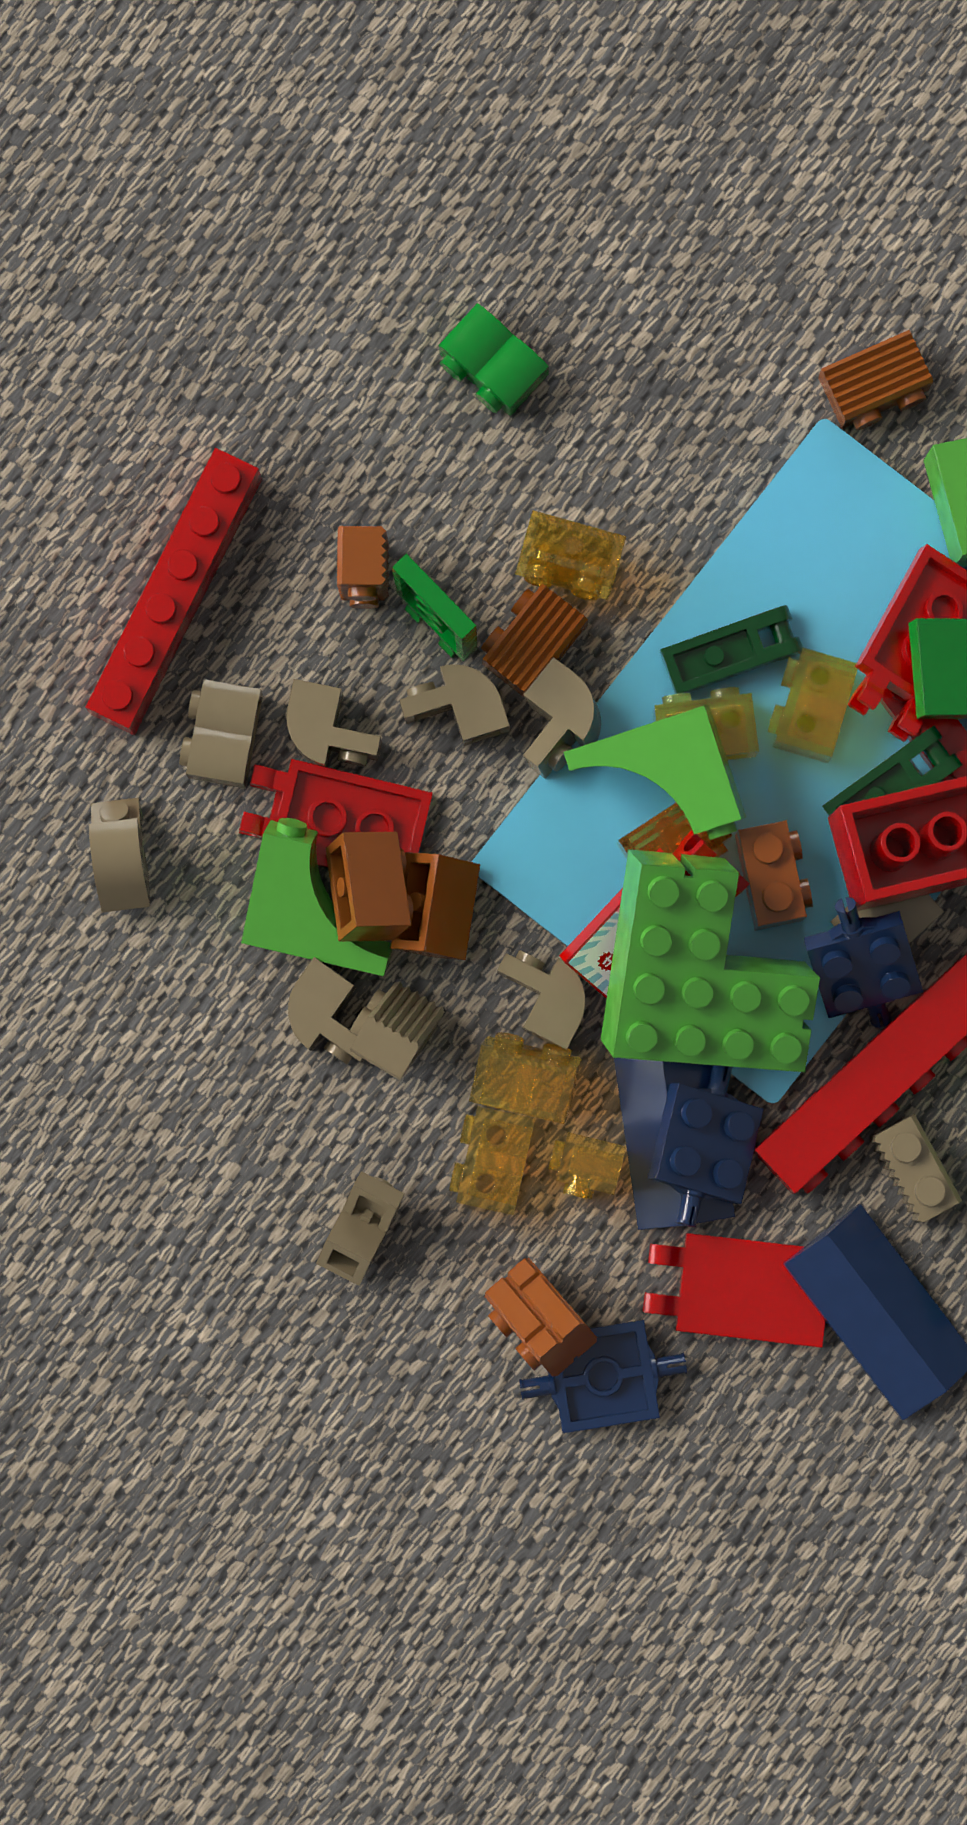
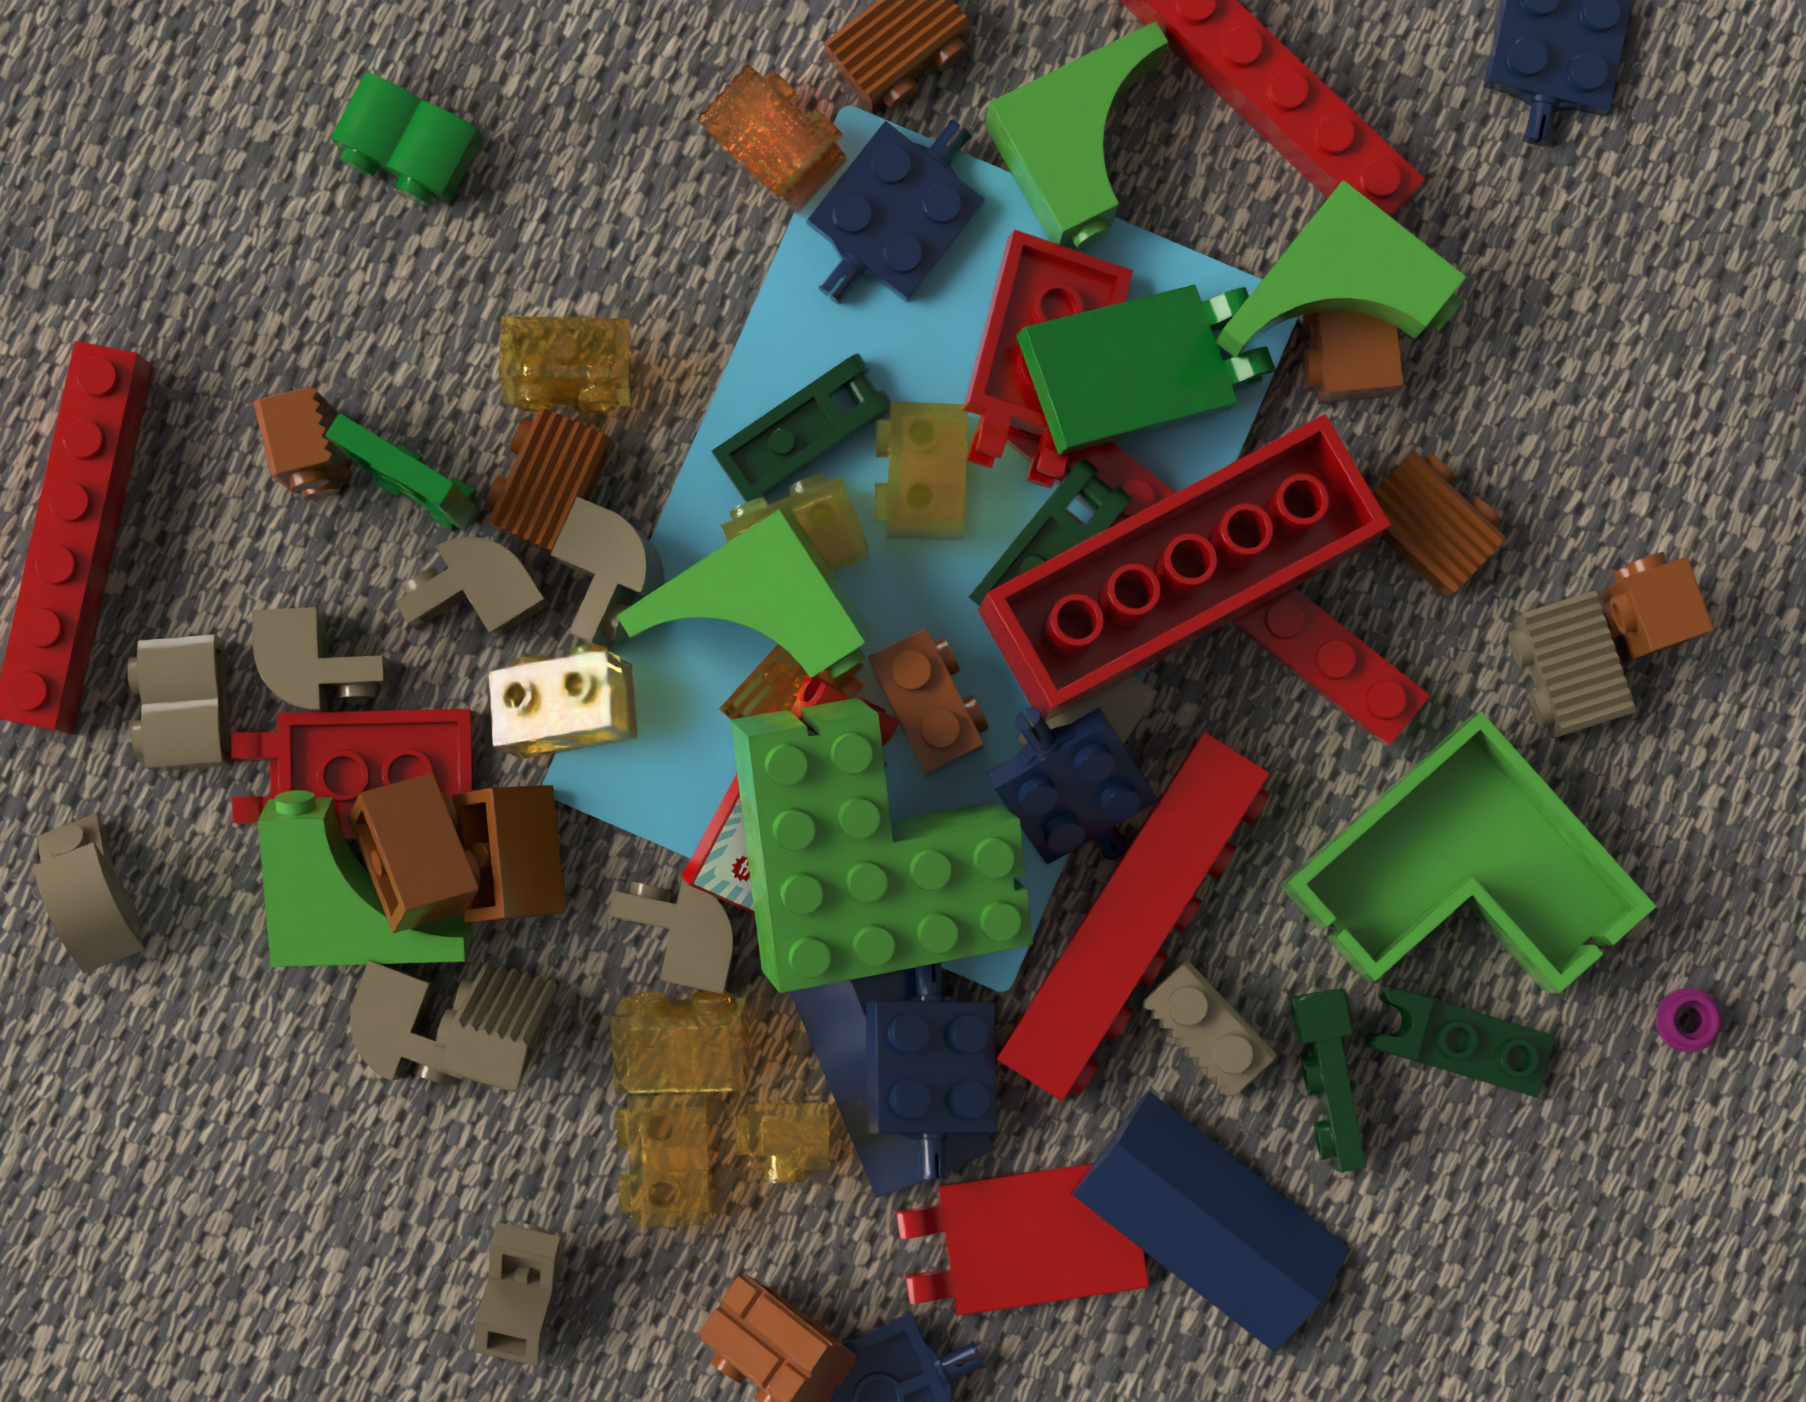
camera: 20 degrees left, 0 degrees up
none -> clear yellow brick [488,645,638,759]
none -> clear orange brick [697,64,848,215]
none -> dark blue plate [806,120,985,305]

